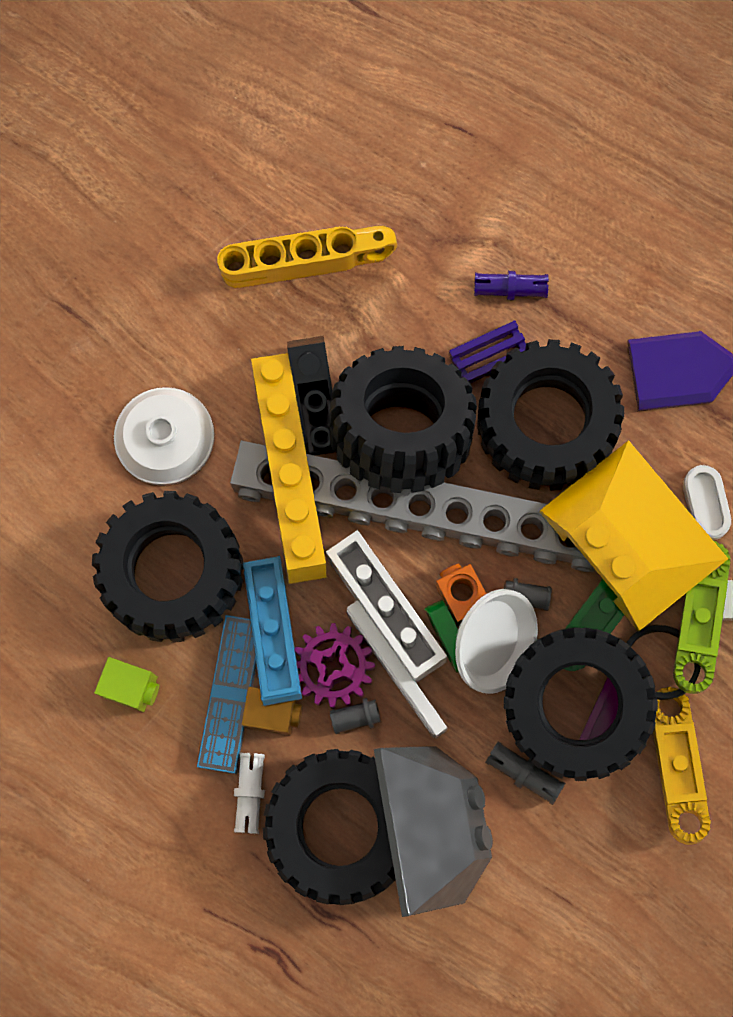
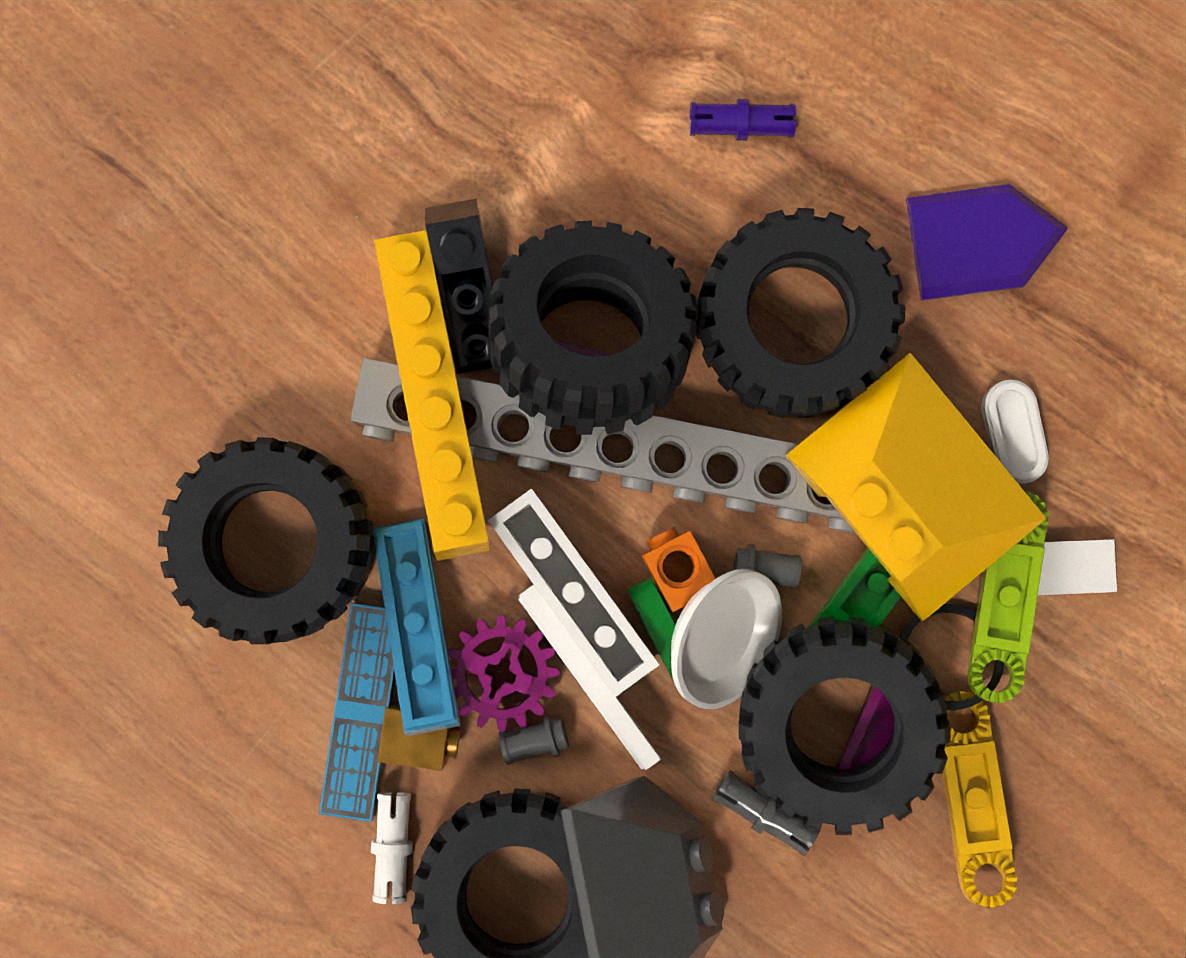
camera: 10 degrees left, 10 degrees up
lime brick [94,657,160,712] -> none
white piece [114,387,215,486] -> none
yellow piece [217,226,397,288] -> none
dark purple tile [449,320,526,384] -> none

